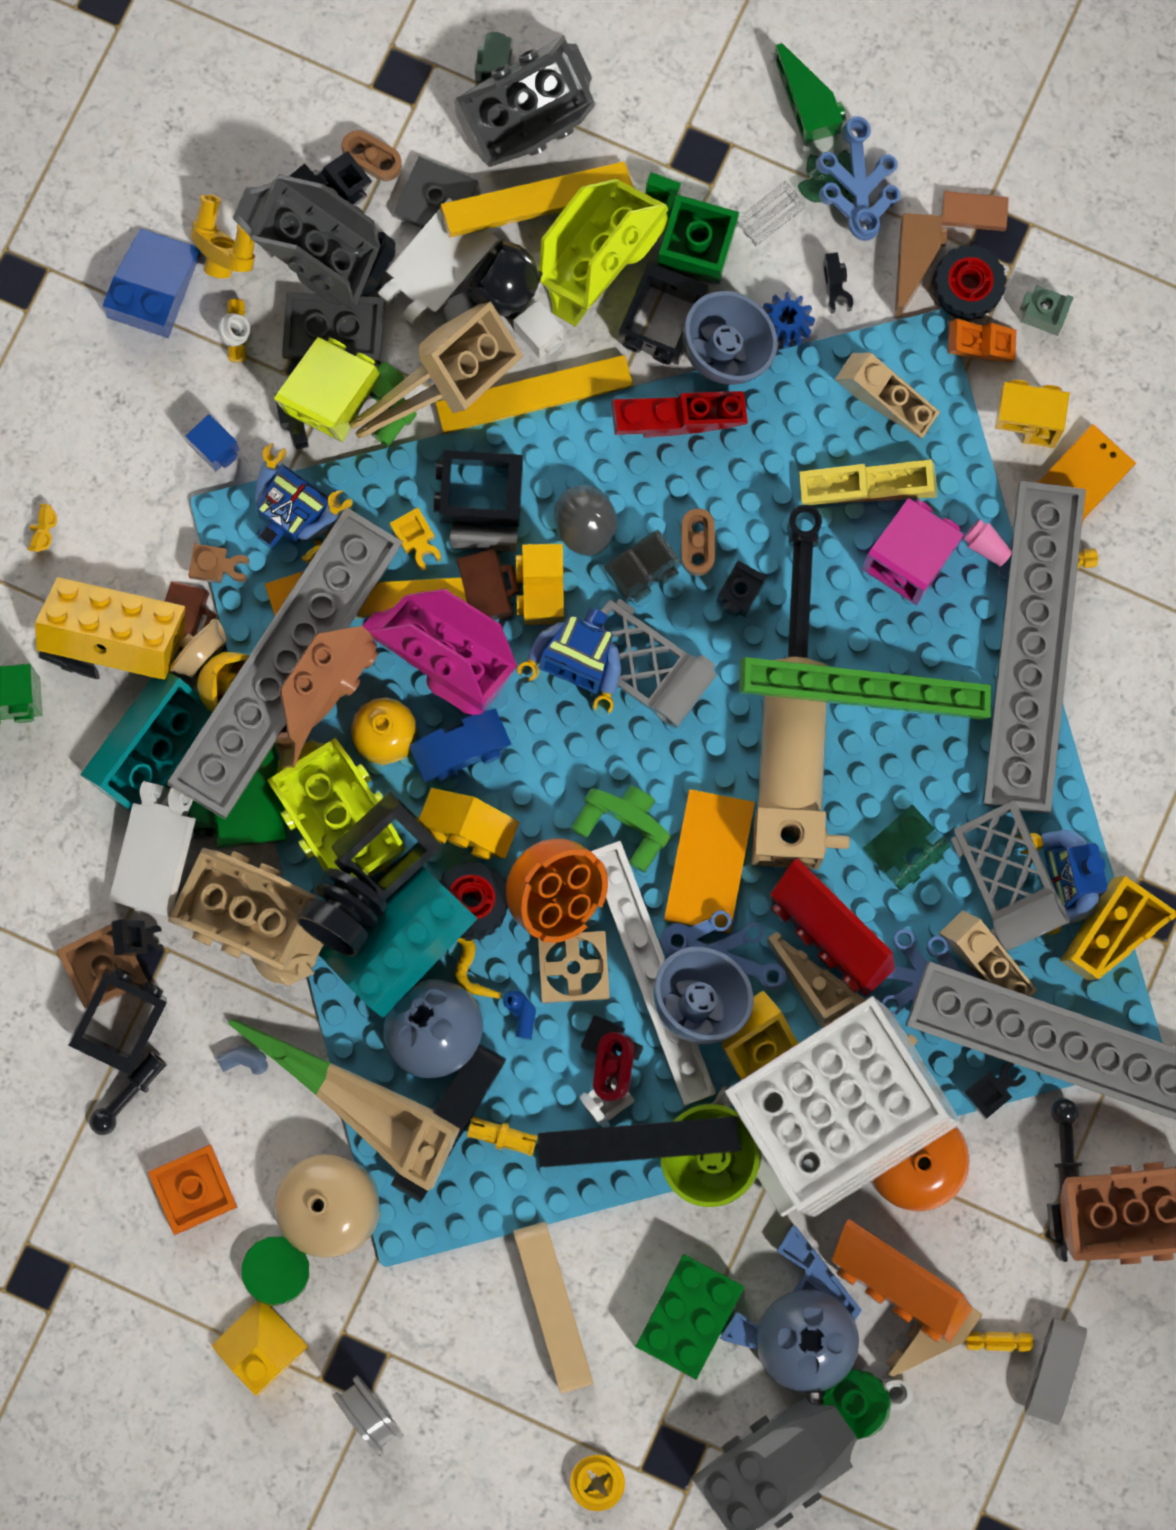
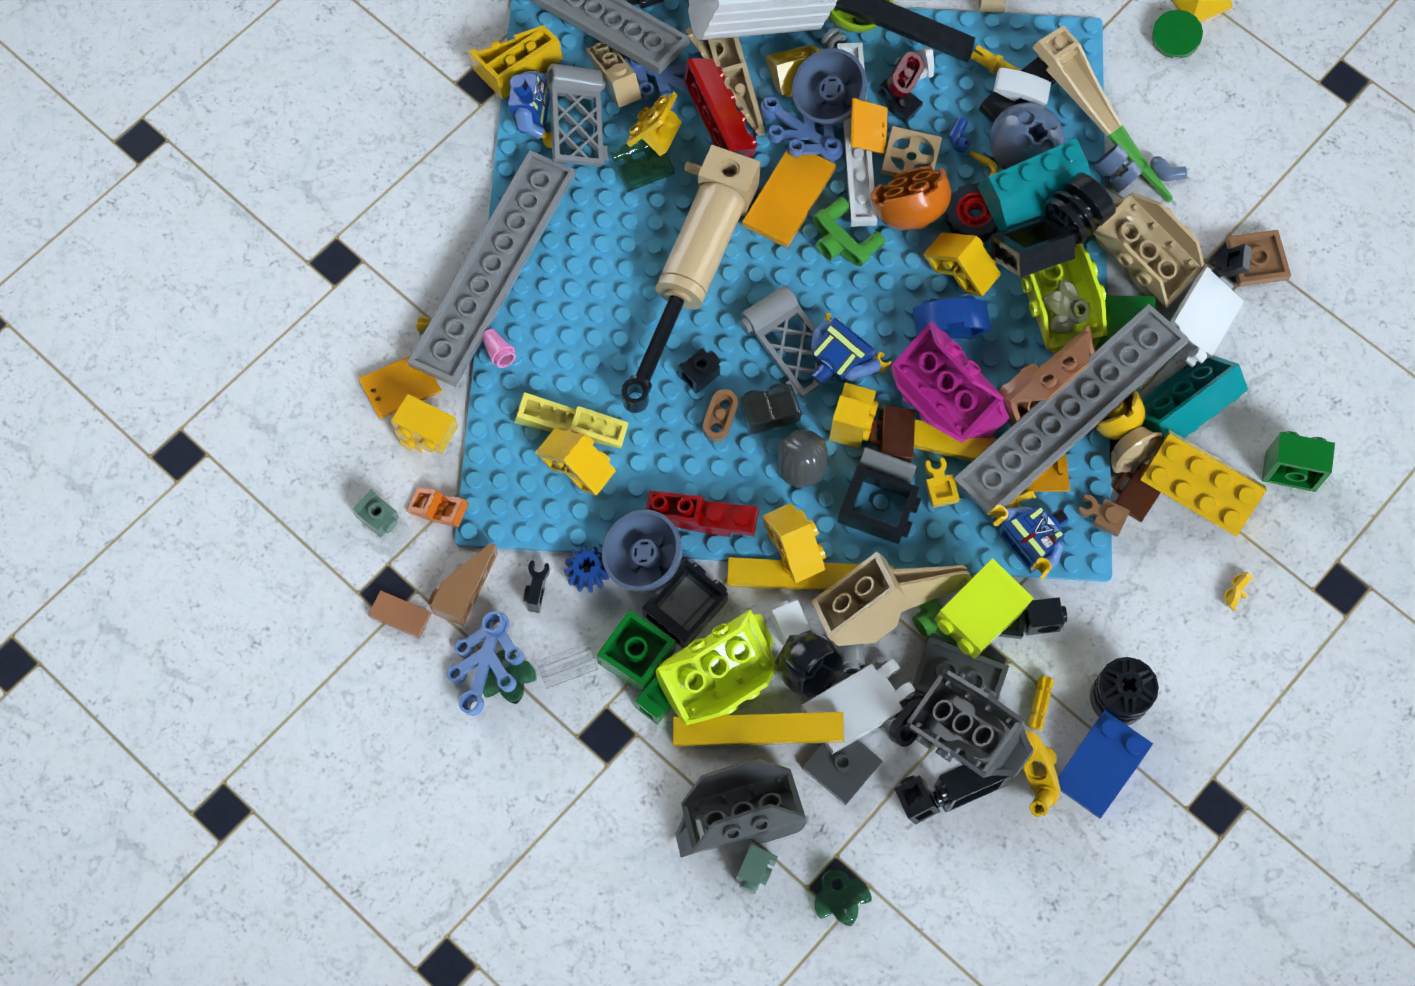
camera: 160 degrees left, 10 degrees down
black window [68,967,167,1075] -> none
black pin [89,1052,167,1135] -> none
orange plate [147,1144,238,1236] -> none
blue brick [185,414,239,472] -> none
white plate [218,313,250,347] -> none
tan cylinder [275,1154,380,1258] -> none
medium nougat plate [341,130,402,181] -> none
yellow cylinder [351,697,418,766] -> none
bright green plate [739,657,991,720] -> none
green slope [774,43,846,144] -> none
tan slope [835,352,940,438] -> none
dark pink slope [862,498,964,606] -> none
black wheel [932,245,1007,321] -> none
none -> yellow brick [535,428,616,495]
none -> yellow bracket [626,92,682,156]
none -> yellow brick [762,503,826,583]
none -> clear green plate [814,869,872,926]
none -> light orange container [850,98,888,154]
none -> white slope [994,68,1051,106]
none -> black brick [1025,597,1067,635]
none -> olive plate [1042,280,1090,333]
none -> black wheel [1090,657,1159,726]
none -> sand blue wheel [1093,144,1143,193]

